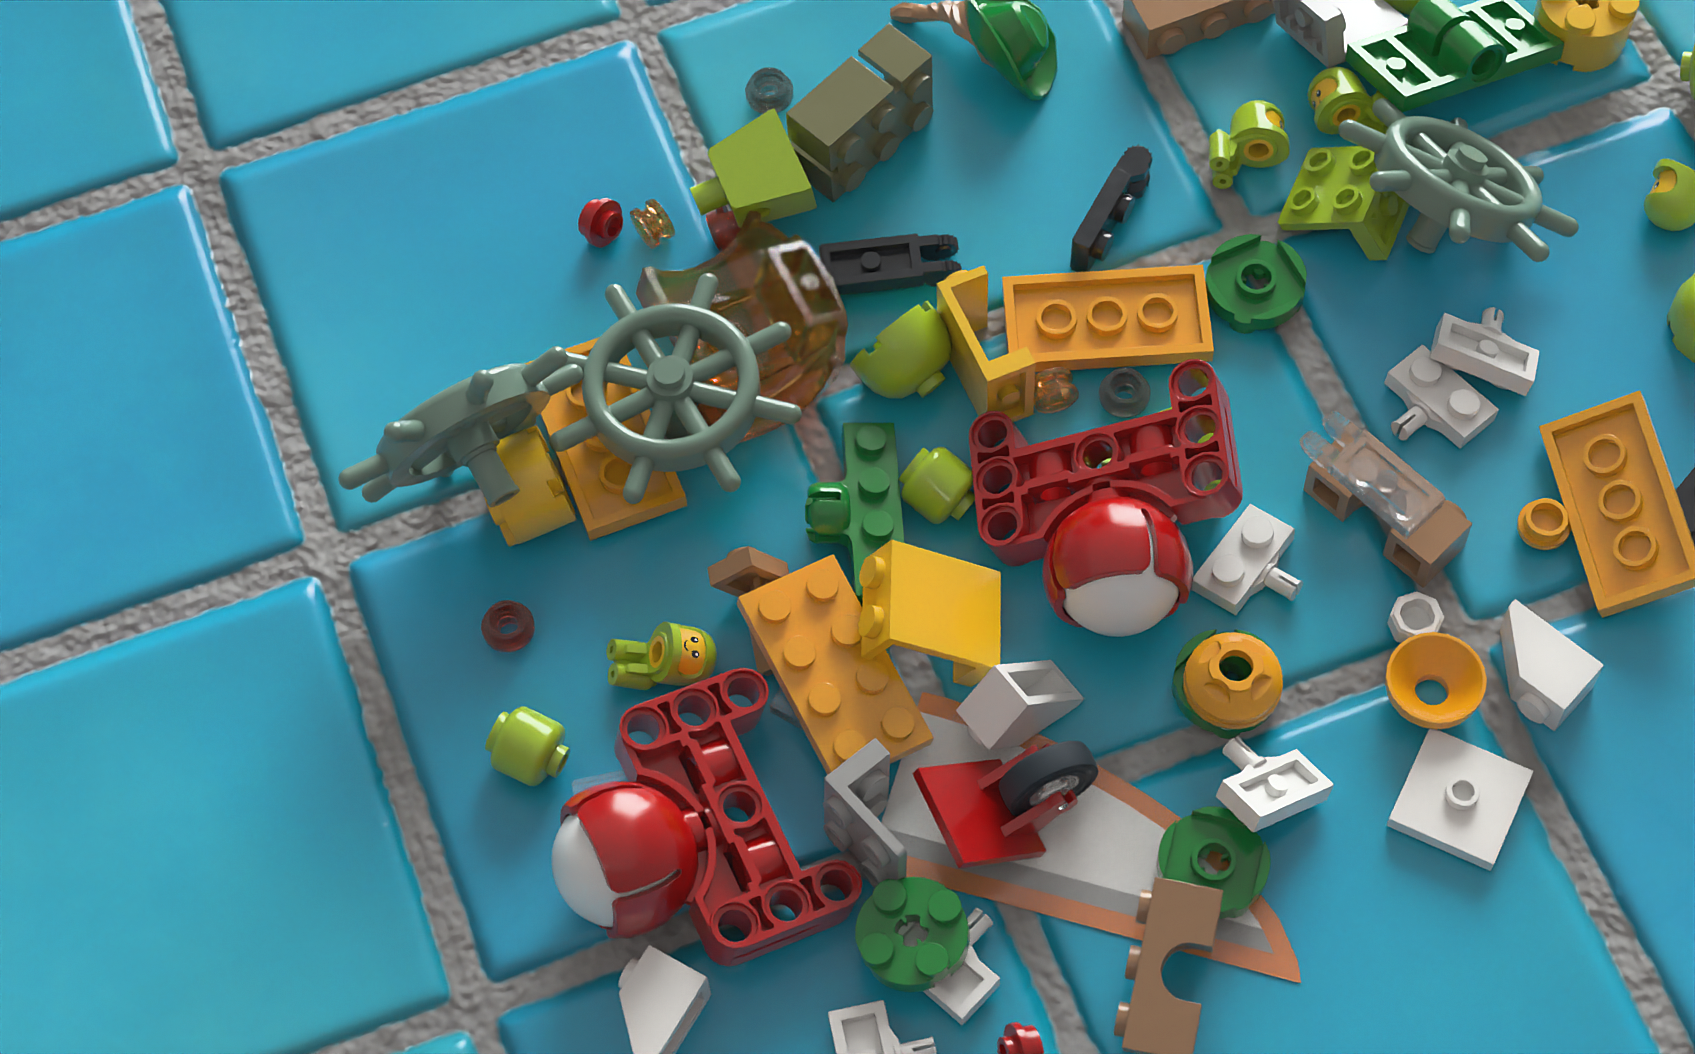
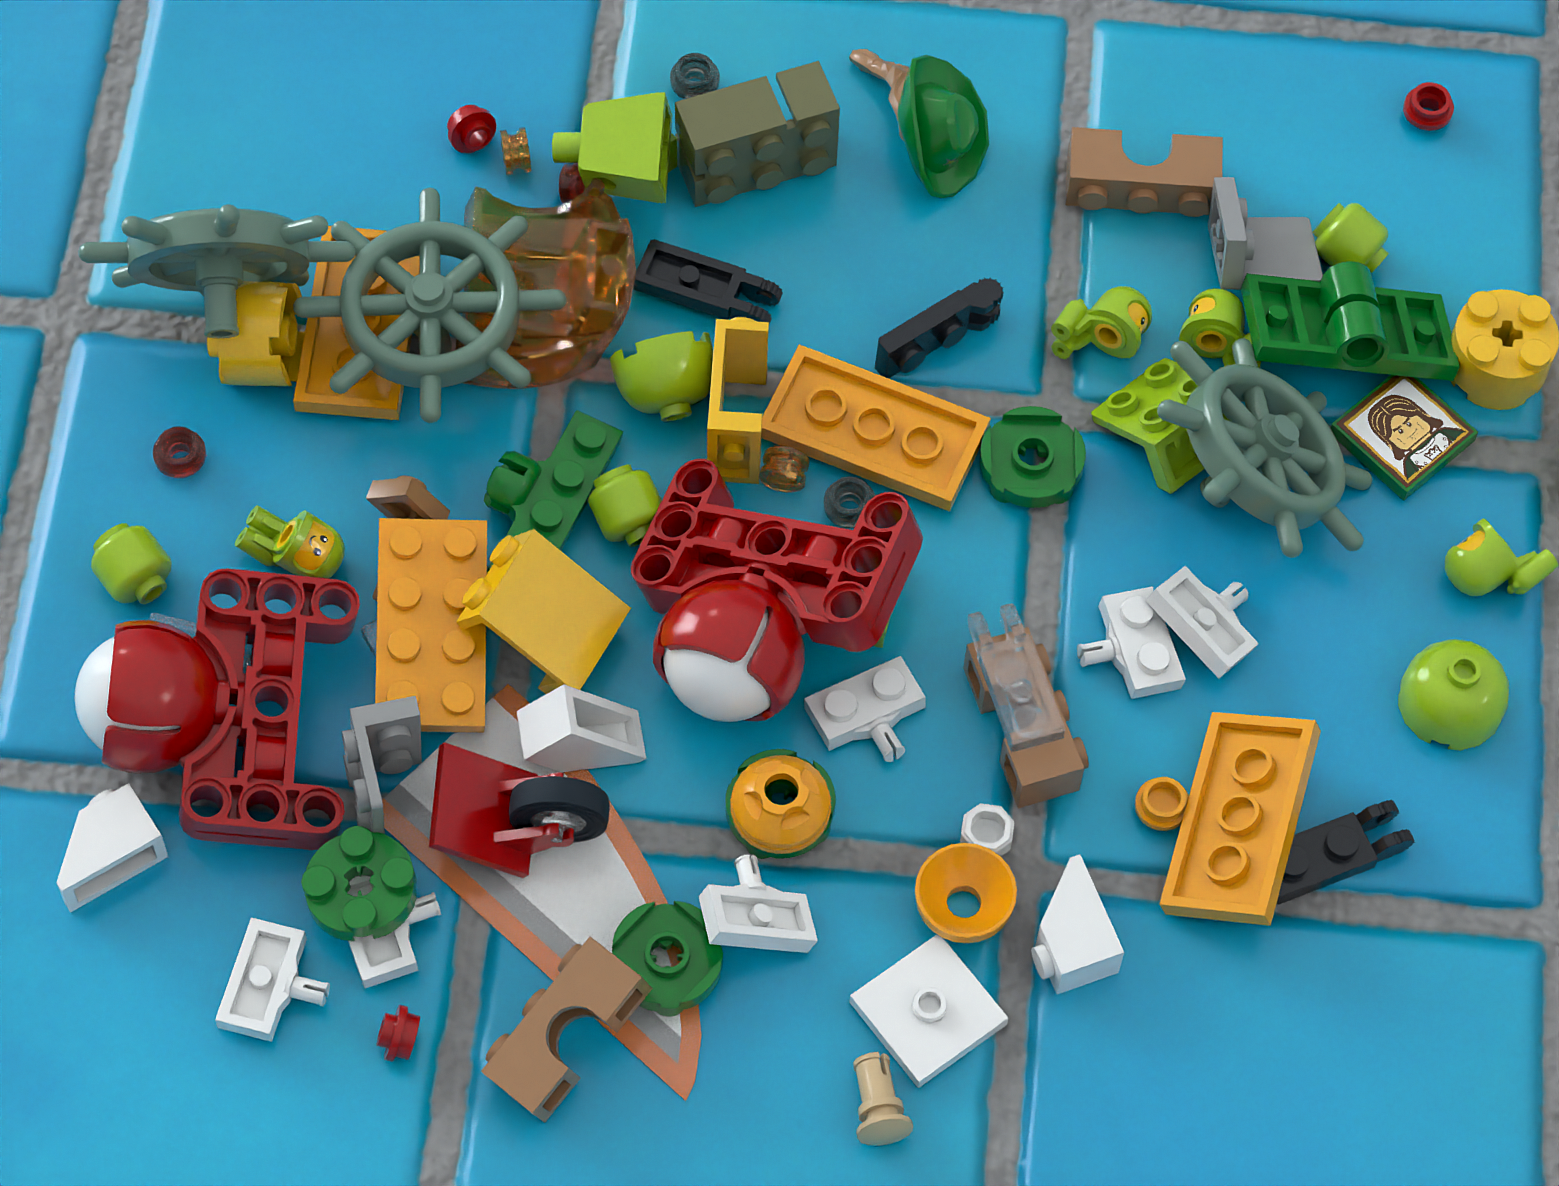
camera: 20 degrees right, 0 degrees up
none -> tan pin [853,1052,913,1146]
none -> tile [1330,375,1478,501]

